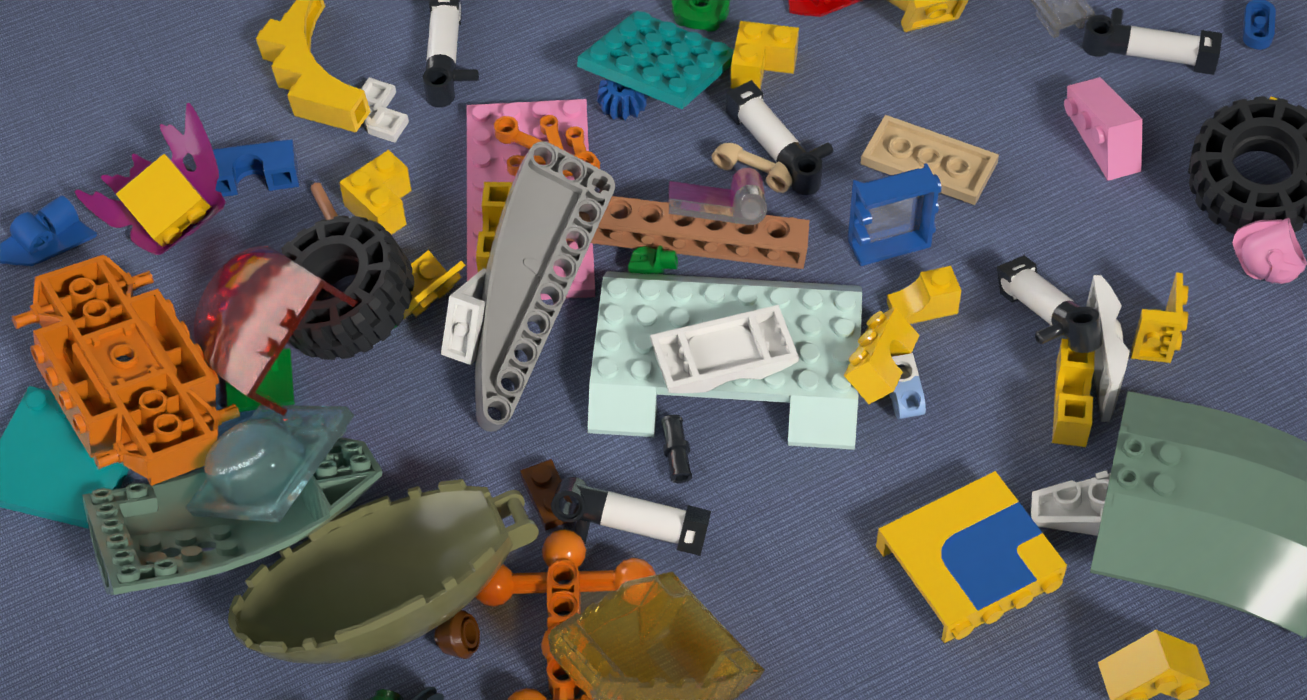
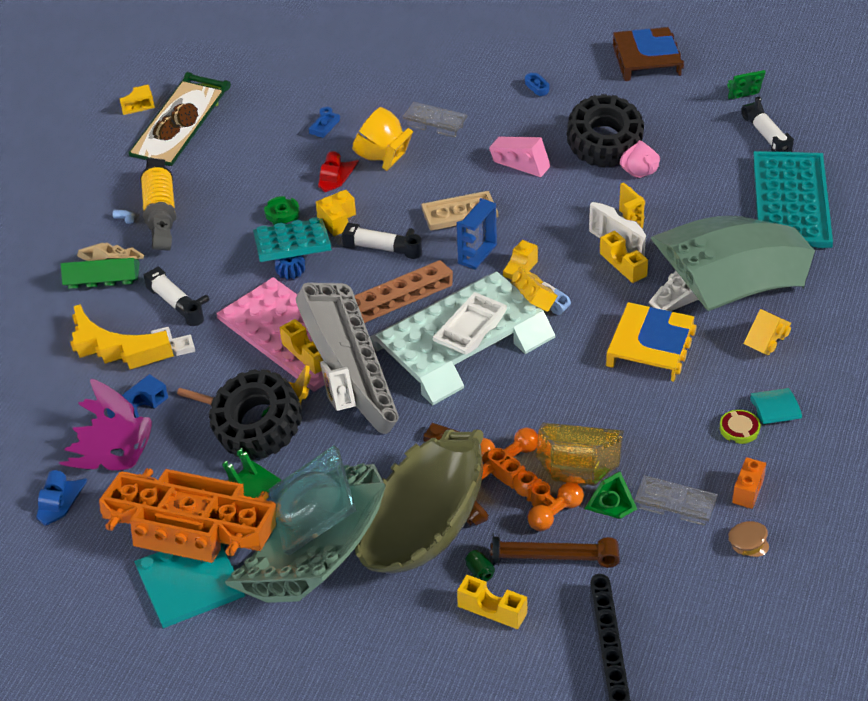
camera: 40 degrees left, 10 degrees down
yellow brick [116,154,211,247] -> none
clear red windscreen [194,246,357,416] -> none
yellow brick [339,150,412,235] -> none
orange plant [494,115,600,177] -> none
piece [551,477,711,556] -> none
green piece [628,245,678,274] -> none
black pin [661,414,692,484] -> none
door [668,168,767,225] -> none
tan bar [712,143,792,193] -> none
black piece [997,255,1102,353] -> none
piece [1082,8,1222,75] -> none

